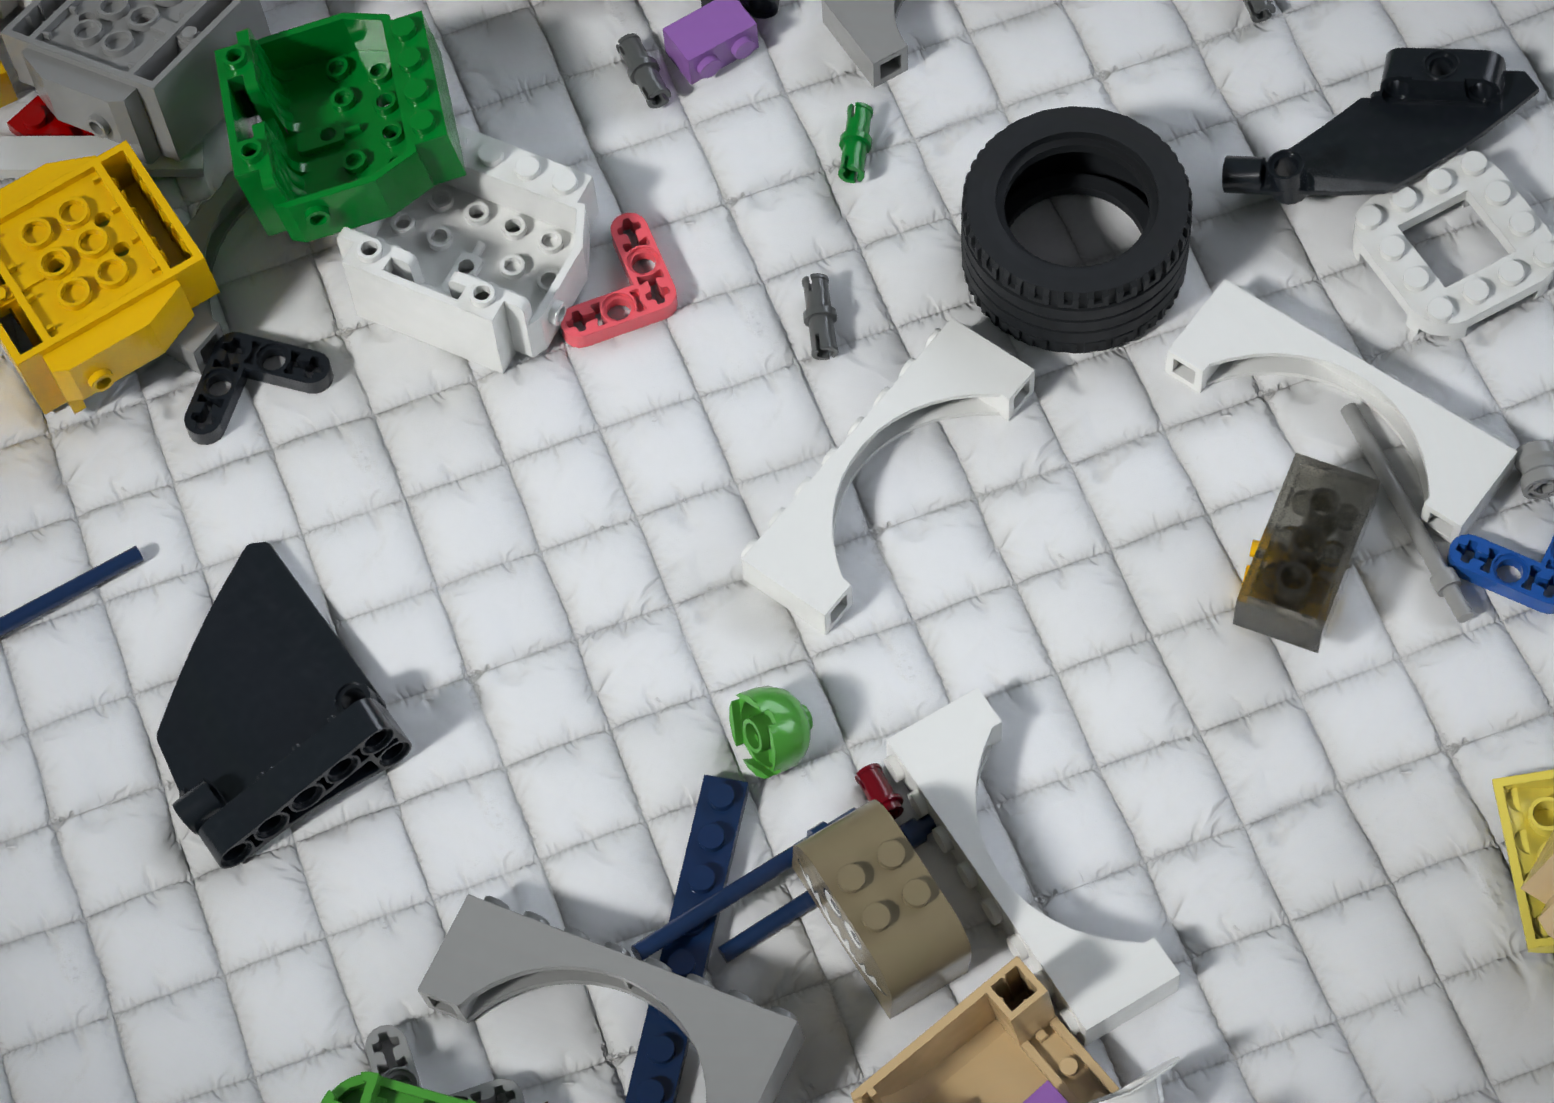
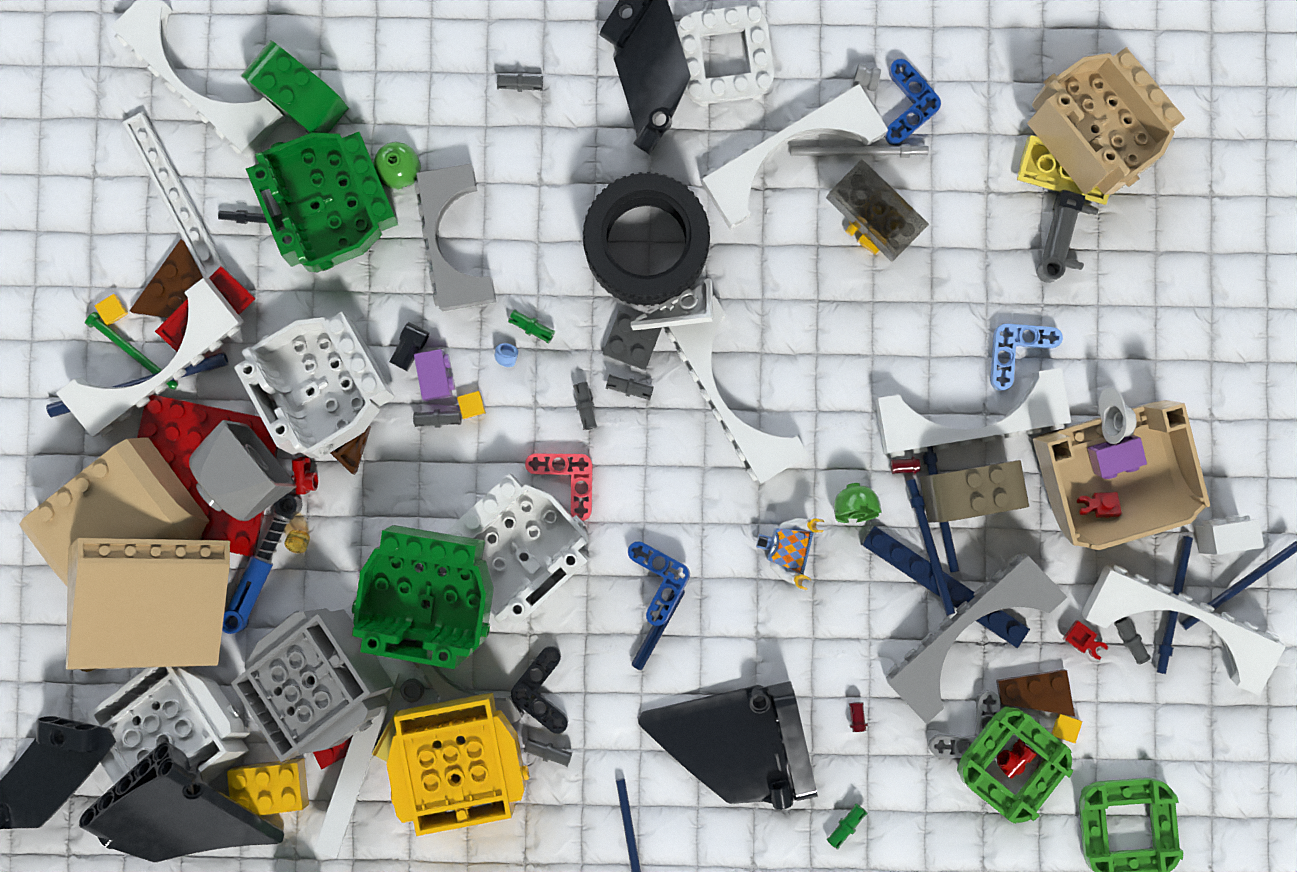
camera: 70 degrees left, 25 degrees up
none -> dark grey plate [400,678,424,702]
none -> yellow tile [457,391,486,419]
none -> light blue tile [494,343,518,367]
none -> dark grey pin [524,738,573,767]
none -> dark grey pin [573,382,597,430]
none -> dark grey plate [603,311,662,371]
none -> blue beam [628,541,690,626]
none -> white wing [631,278,713,330]
none -> dark blue axle [632,590,685,671]
none -> torso [756,518,824,590]
none -> green pin [826,803,868,850]
none -> dark red pin [849,702,868,732]
none -> light blue beam [990,324,1063,391]
none -> dark grey piece [1037,190,1099,283]

